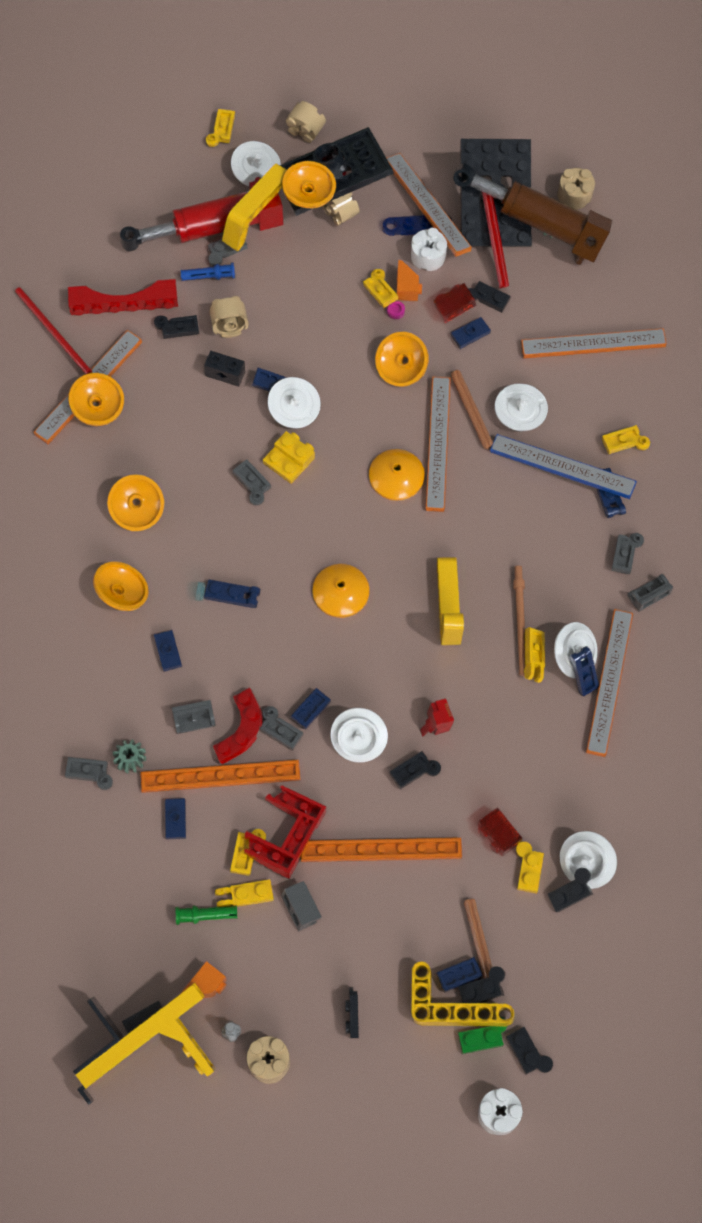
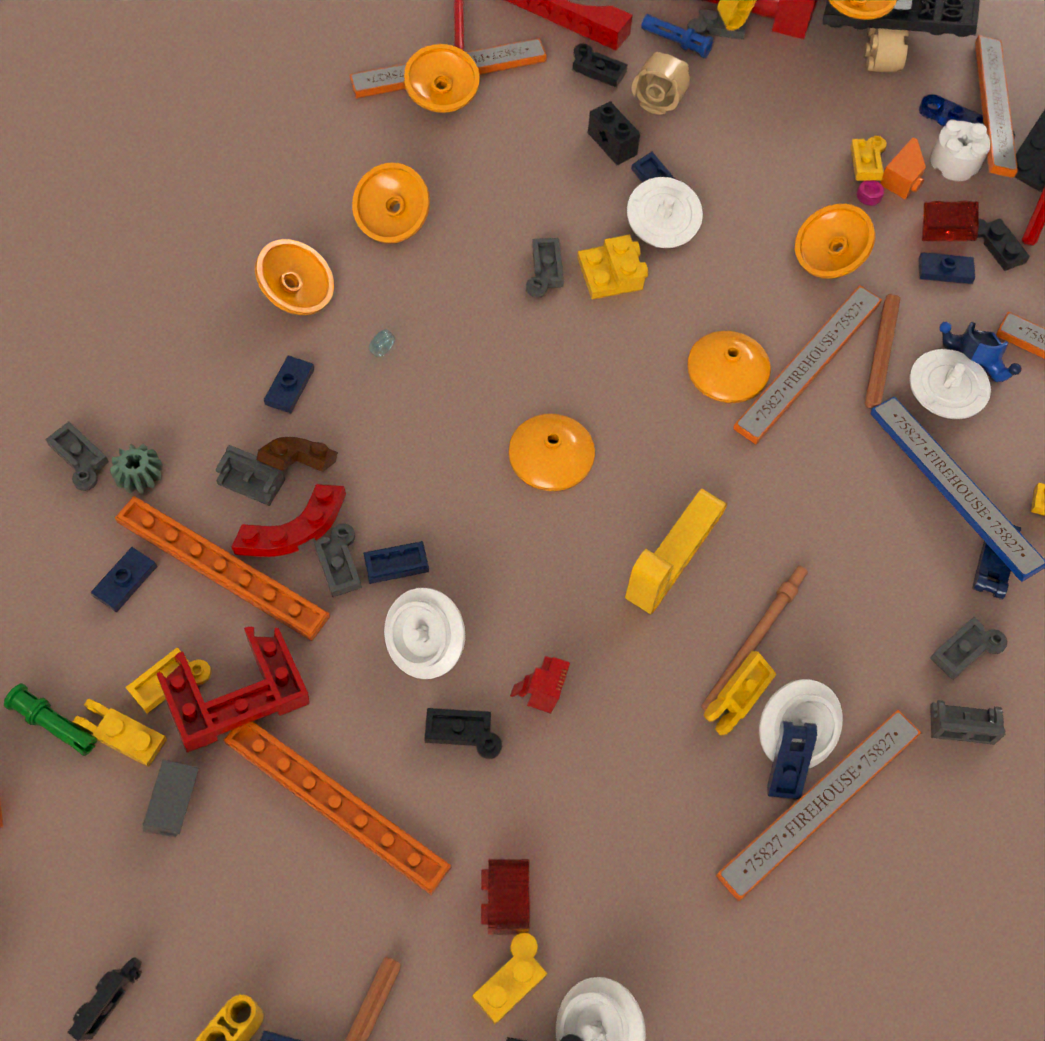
camera: 35 degrees right, 5 degrees down
dark blue plate [204,579,261,608] -> none
none -> reddish brown plate [256,437,338,472]
none -> piece [939,322,1022,382]

